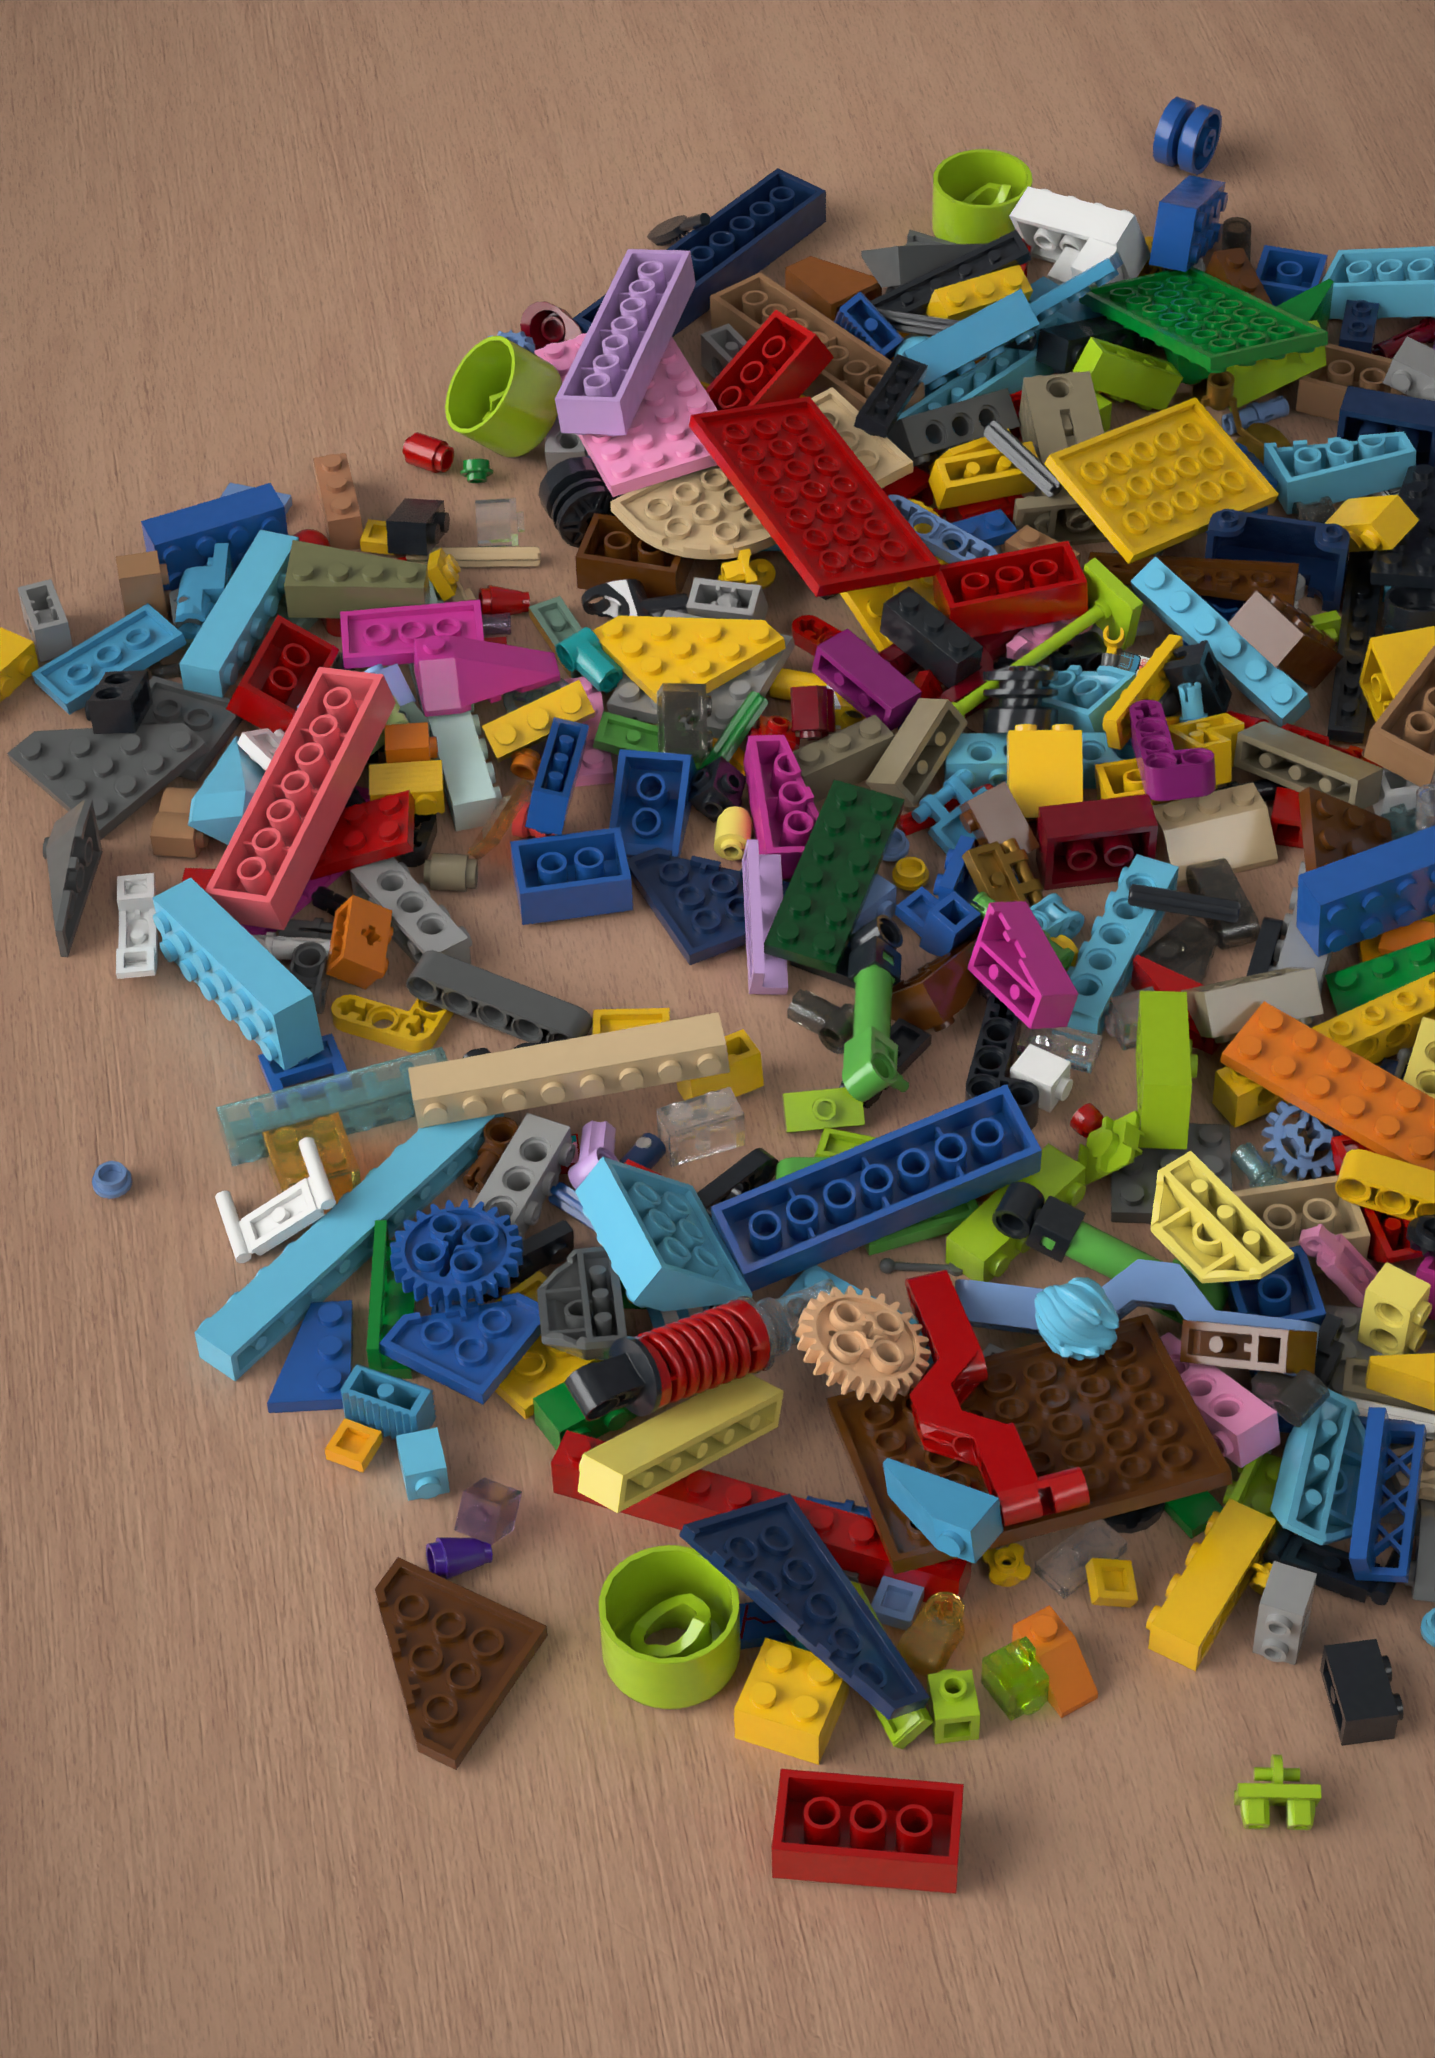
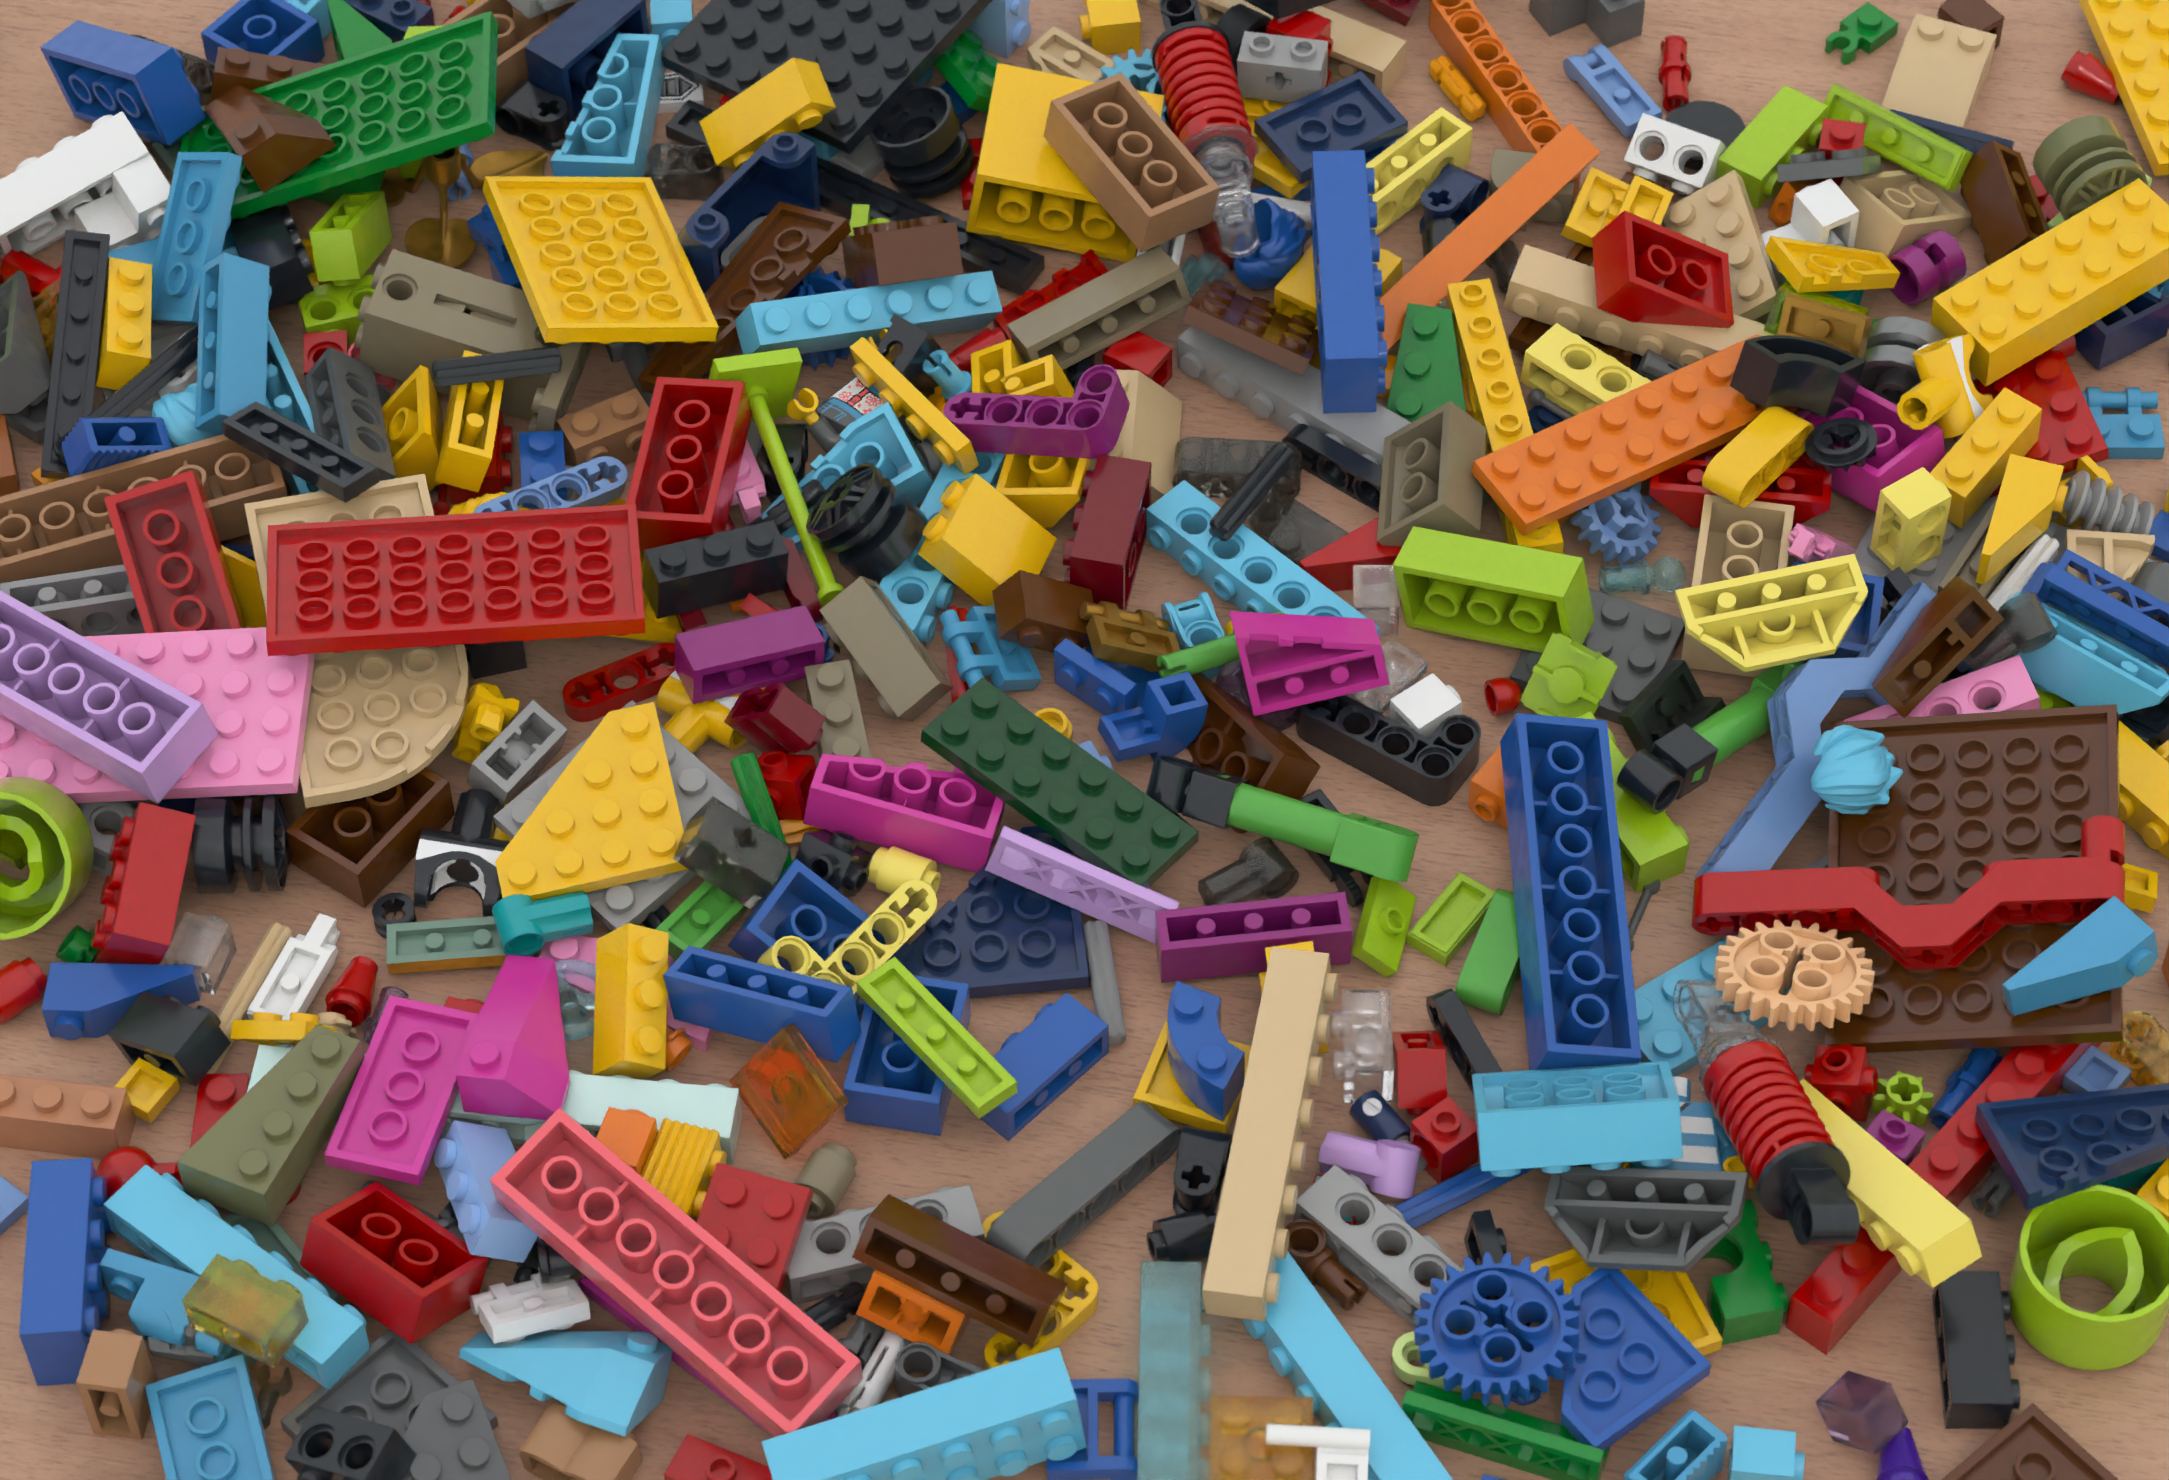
camera: 70 degrees left, 5 degrees up
none -> blue slope [42,962,201,1040]
none -> red brick [91,802,196,965]
none -> clear yellow brick [182,1254,309,1368]
none -> reddish brown wedge [203,85,336,193]
none -> white hinge [247,913,340,1020]
none -> black bush [372,893,417,939]
none -> black piece [495,80,570,151]
none -> light yellow beam [757,879,937,995]
none -> reddish brown brick [852,1194,1067,1348]
none -> lime plate [856,957,1018,1119]
none -> blue brick [966,992,1109,1141]
none -> light grey axle [1083,920,1126,1046]
none -> magenta brick [1155,892,1352,983]
none -> blue brick [1168,981,1245,1122]
none -> red slope [1389,1030,1447,1115]
none -> pearl dark grey bracket [1618,660,1726,752]
none -> red brick [1804,1044,1878,1121]
none -> magenta bracket [1865,1109,1926,1166]
none -> lime gear [1870,1070,1934,1127]
none -> black brick [1932,1271,2020,1429]

